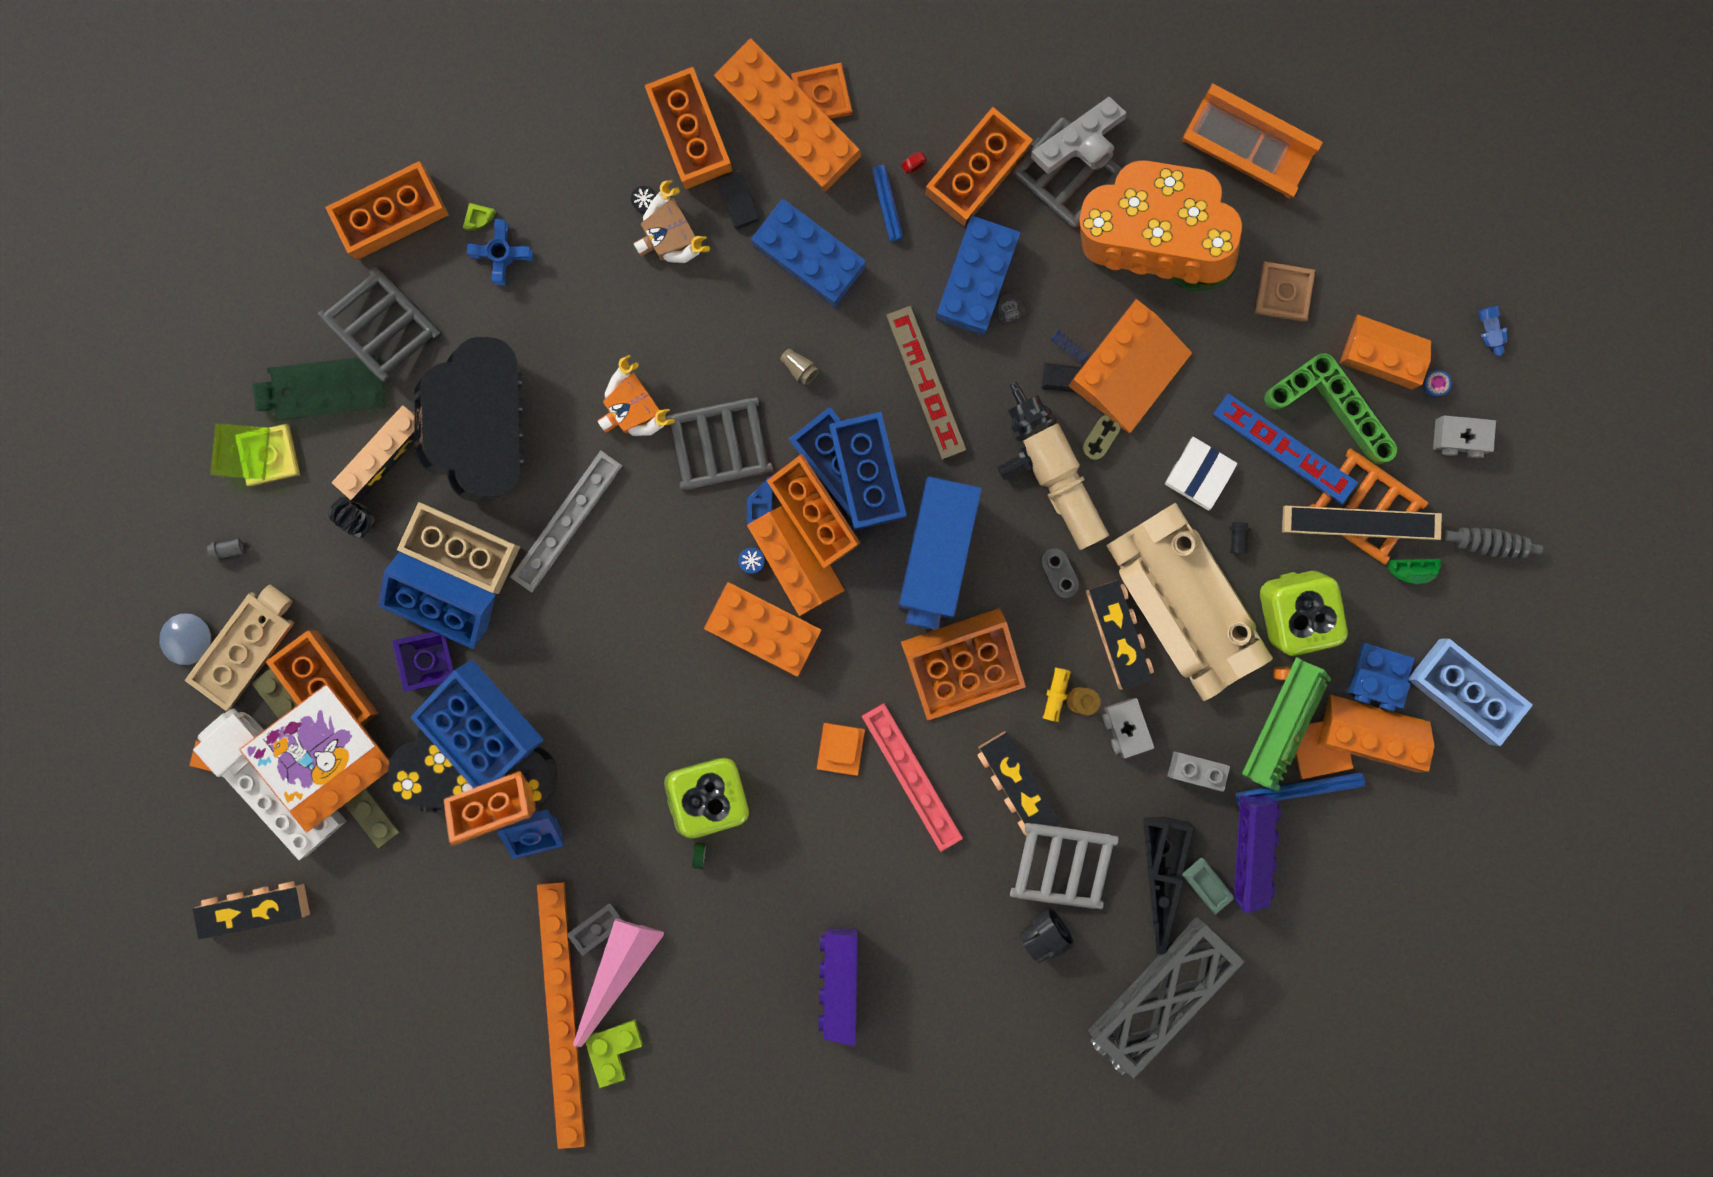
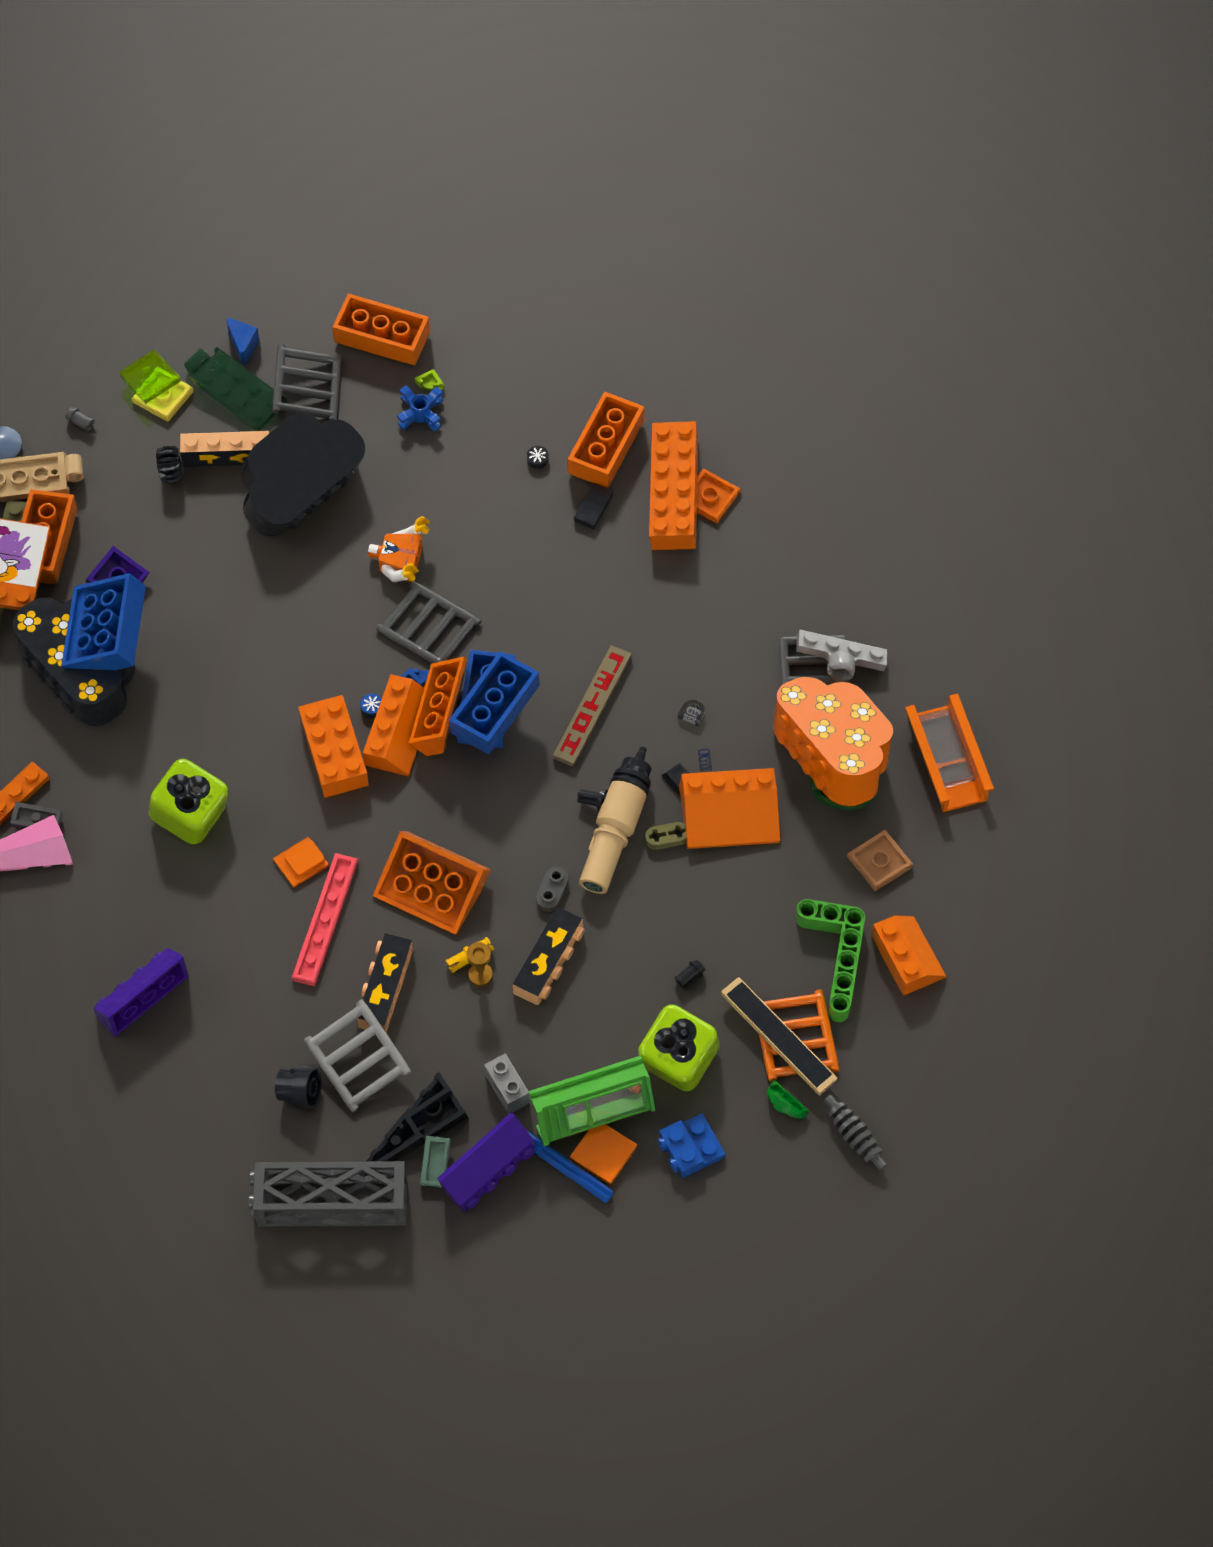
camera: 45 degrees right, 25 degrees down
blue brick [378,552,495,649] -> none
tan brick [397,502,520,594] -> none
orange slope [444,772,536,845] -> none
blue plate [497,810,564,859] -> none
light grey tile [510,451,623,593] -> none
torso [633,180,710,263] -> none
dark green tile [692,842,706,870] -> none
blue brick [751,198,866,308] -> none
dark tan cone [780,348,819,385] -> none
blue axle [872,165,903,241] -> none
blue brick [898,477,981,630] -> none
red tile [901,151,927,174] -> none
orange brick [925,107,1033,227] -> none
blue brick [936,215,1020,336] -> none
light grey brick [1102,698,1154,758] -> none
tan panel [1106,503,1273,701] -> none
white slope [1165,437,1237,511] -> none
blue tile [1212,393,1358,505] -> none
orange slope [1318,694,1434,773] -> none
light blue brick [1408,639,1533,746] -> none
tile [1423,370,1451,397] -> none
light grey brick [1433,416,1496,458] -> none
blue piece [1477,305,1507,357] -> none
none -> blue slope [226,318,260,365]

